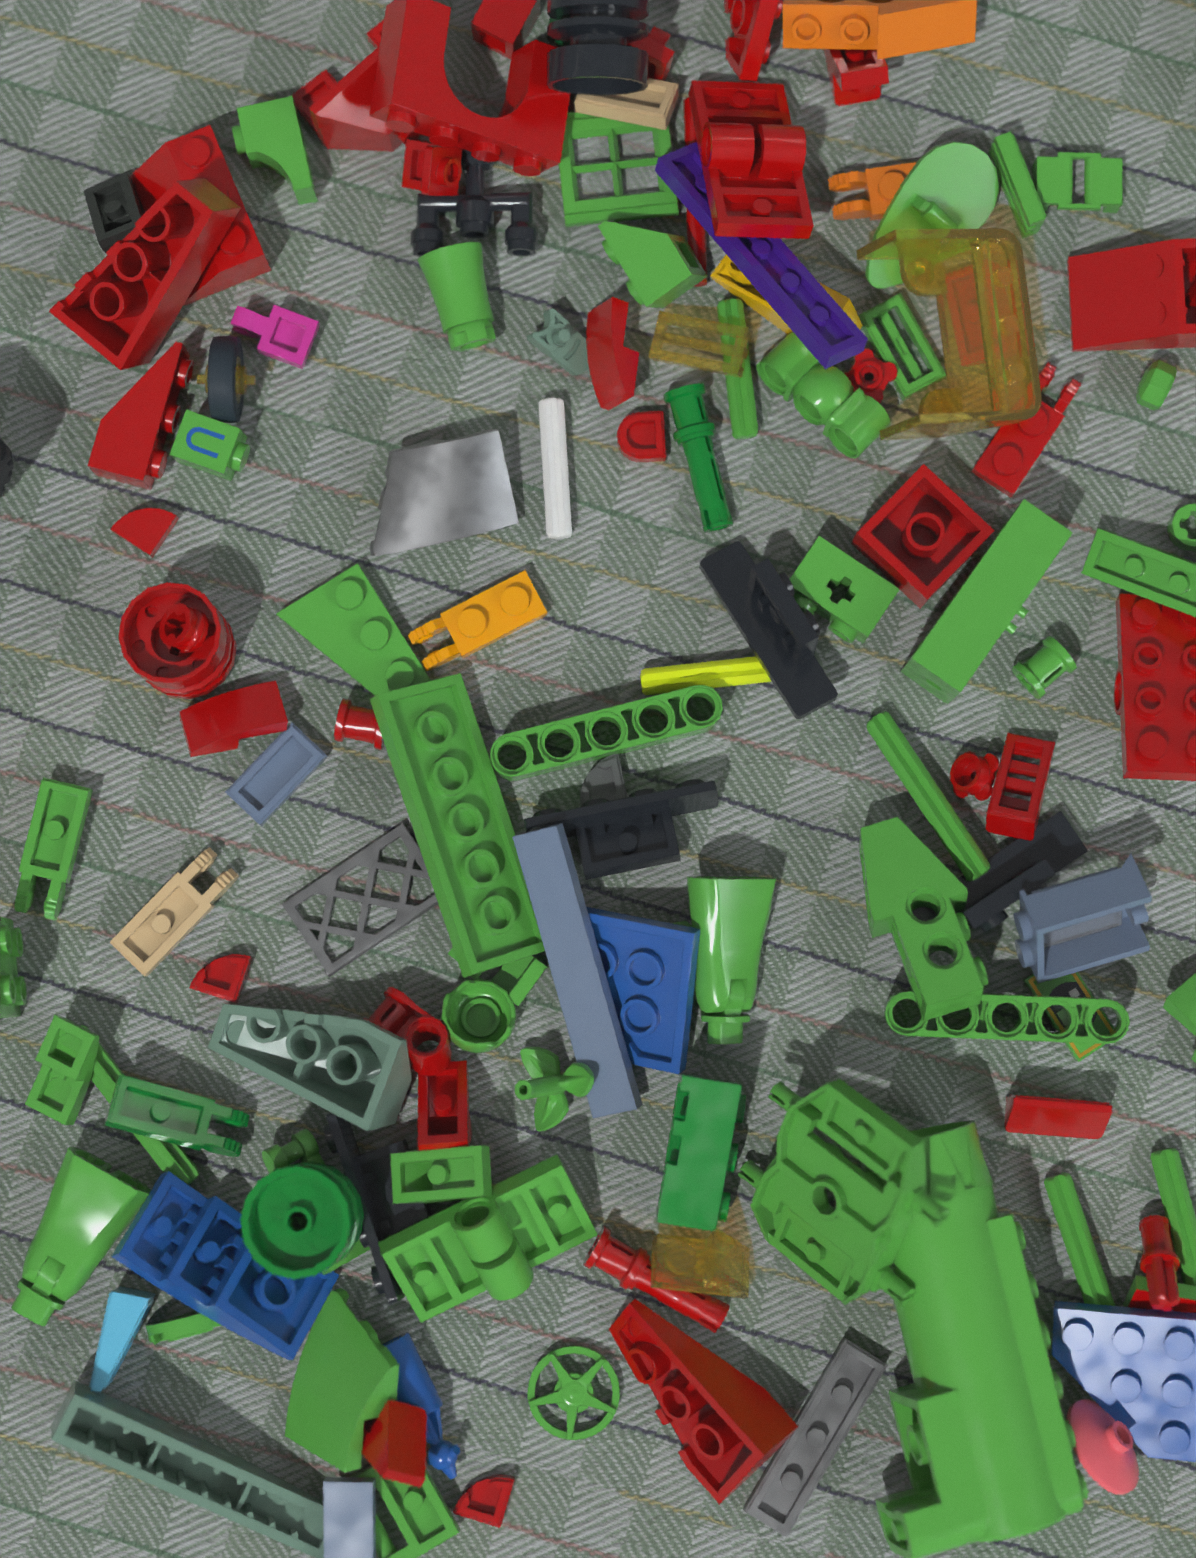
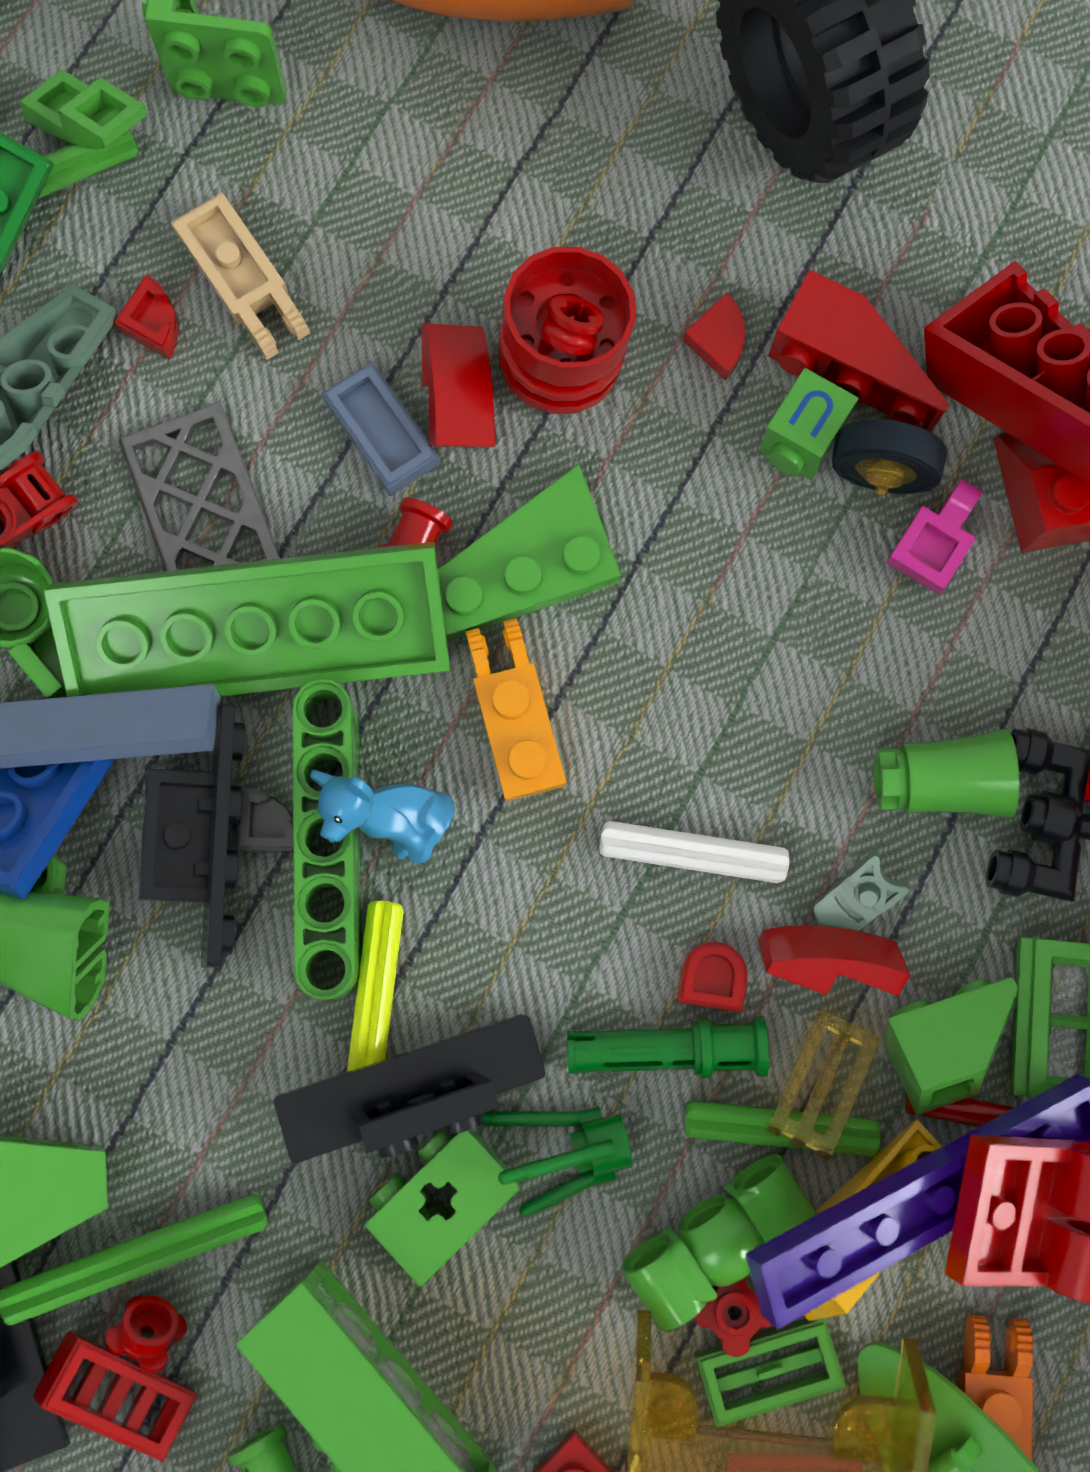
camera: 100 degrees right, 5 degrees down
bright green hinge [14,777,93,920] -> none
flat silver slope [369,429,519,556] -> none
red brick [851,464,995,609] -> none
none -> dark azure animal [310,770,455,864]
none -> green plant [481,1106,633,1217]

